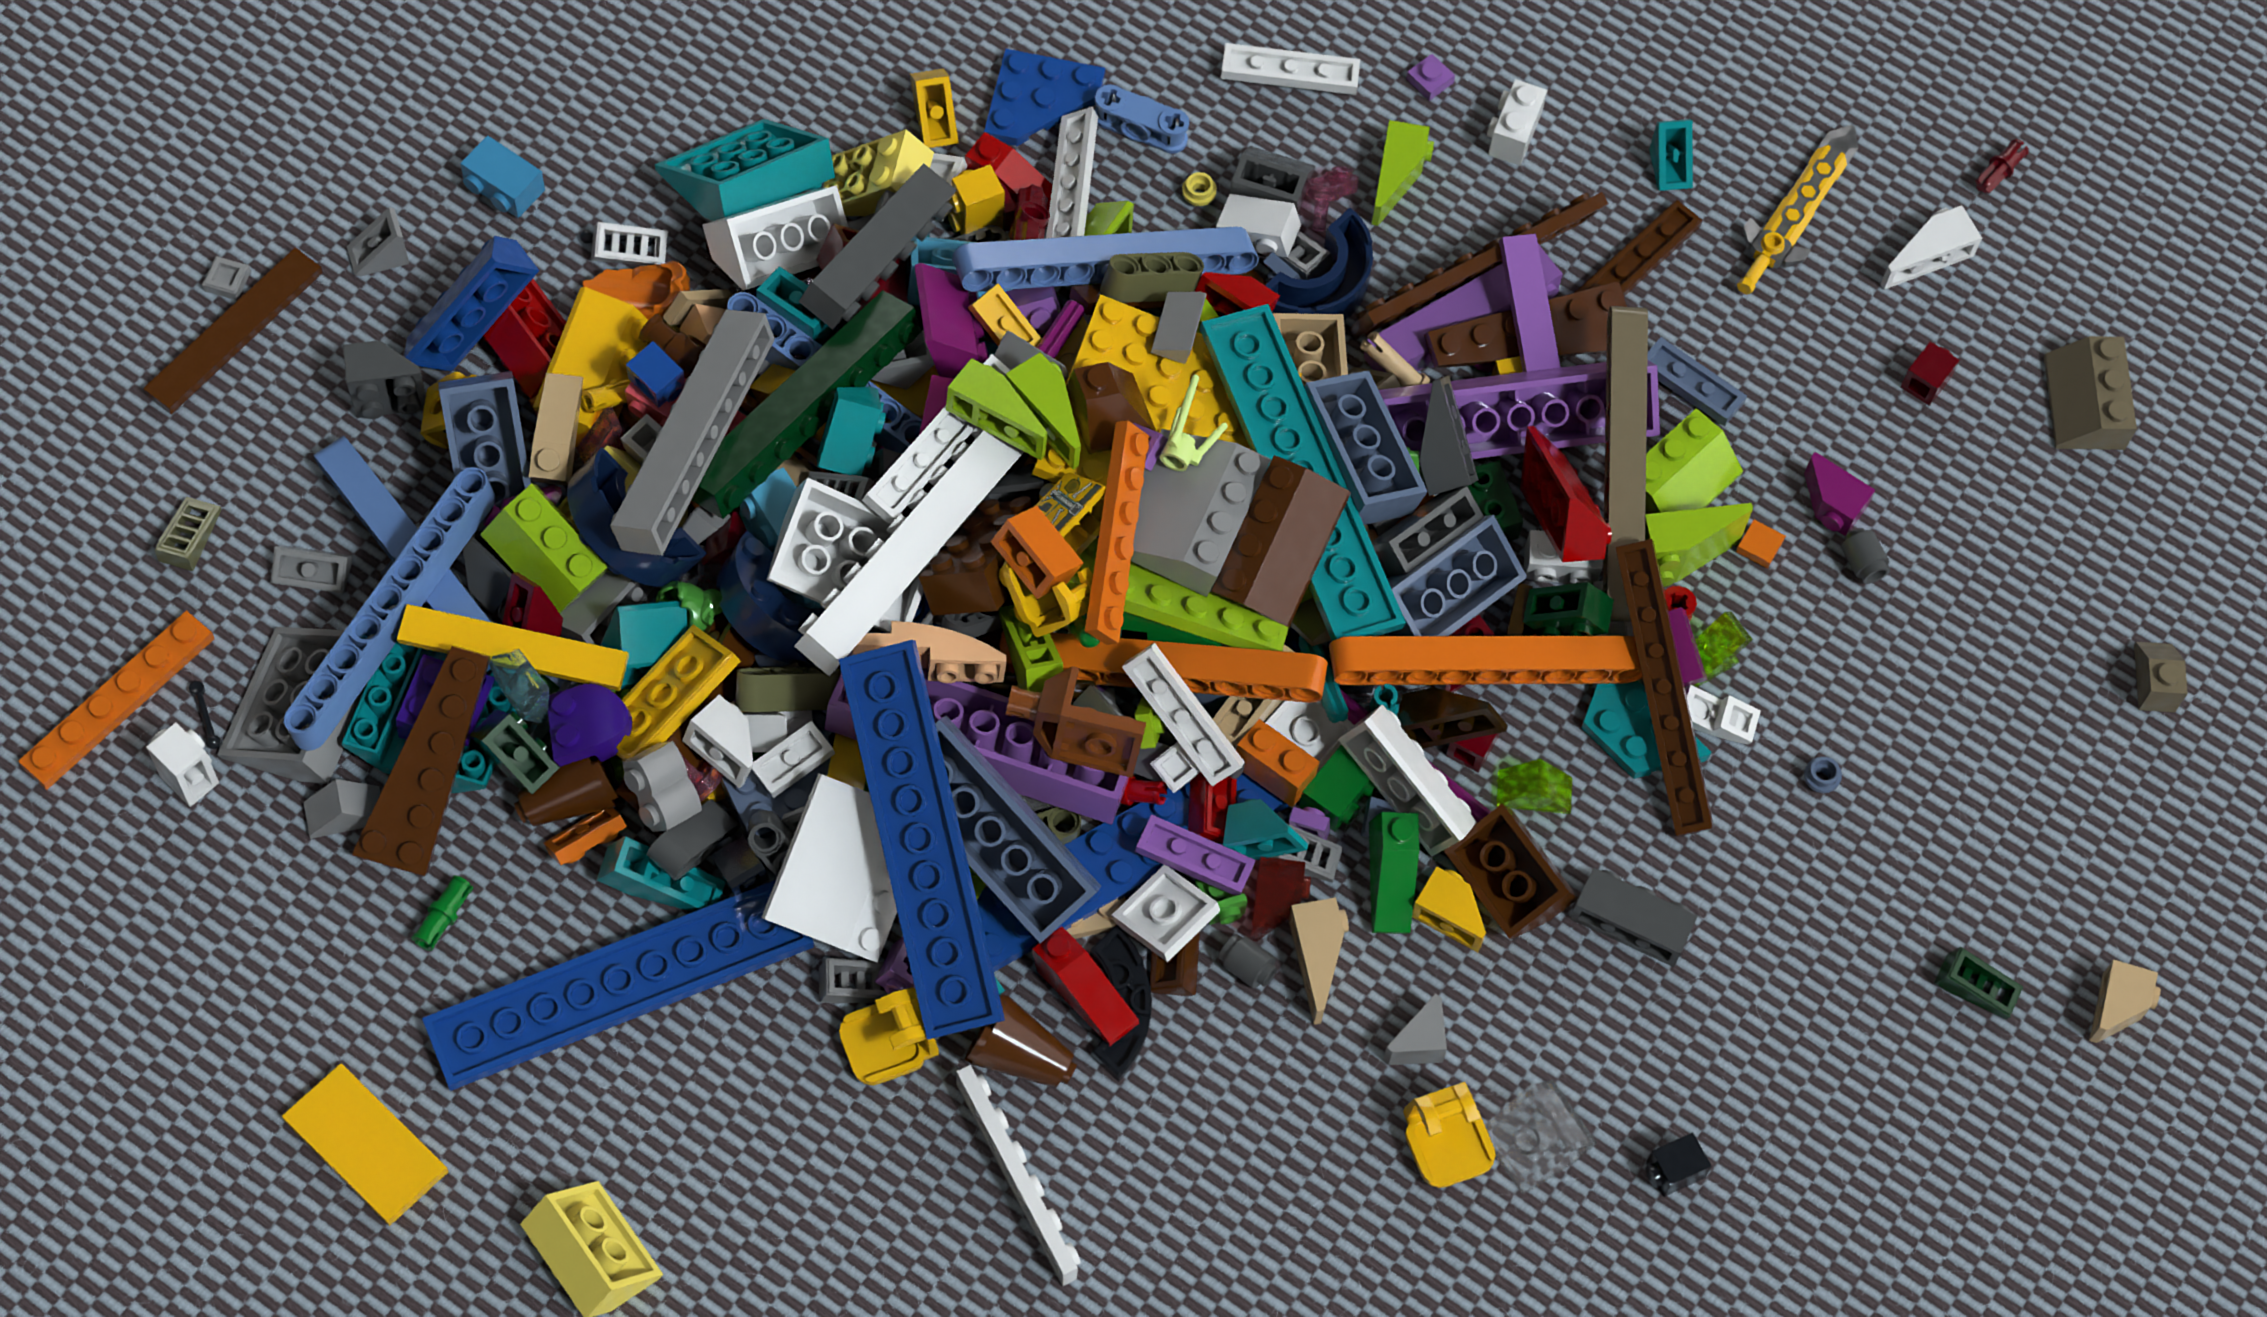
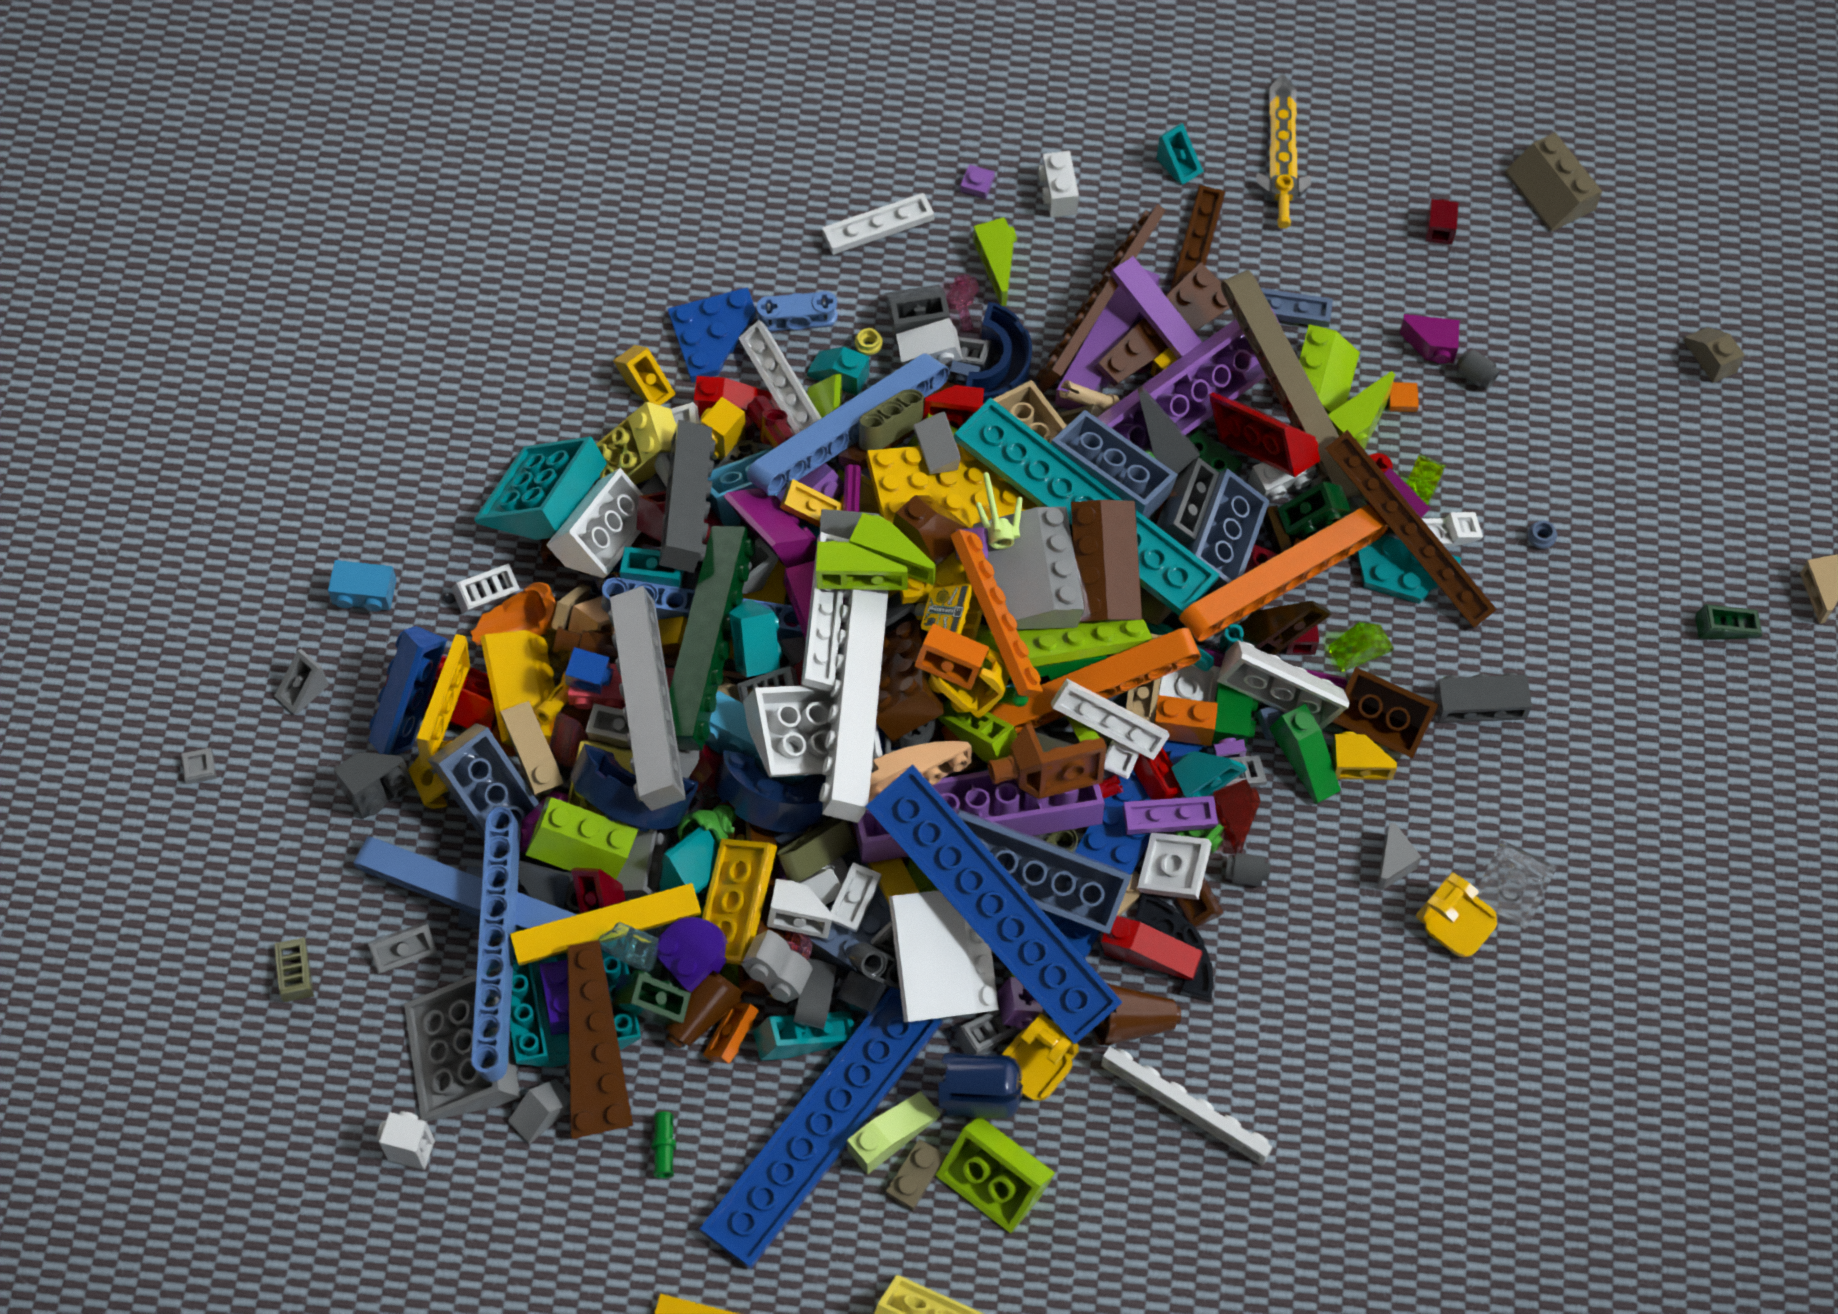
camera: 25 degrees left, 0 degrees up
orange plate [18,610,215,790] -> none
reddish brown tile [143,247,323,414] -> none
black hinge [189,681,221,749] -> none
tan slope [1288,897,1349,1024] -> none
black brick [1645,1132,1712,1197] -> none
white slope [1880,205,1982,290] -> none
dark red axle [1975,139,2029,194] -> none
none -> yellow tile [417,634,470,768]
none -> teal slope [807,347,870,396]
none -> yellowish green slope [847,1091,941,1175]
none -> dark tan plate [886,1139,946,1211]
none -> lime slope [936,1118,1055,1233]
none -> dark blue cylinder [939,1053,1023,1120]

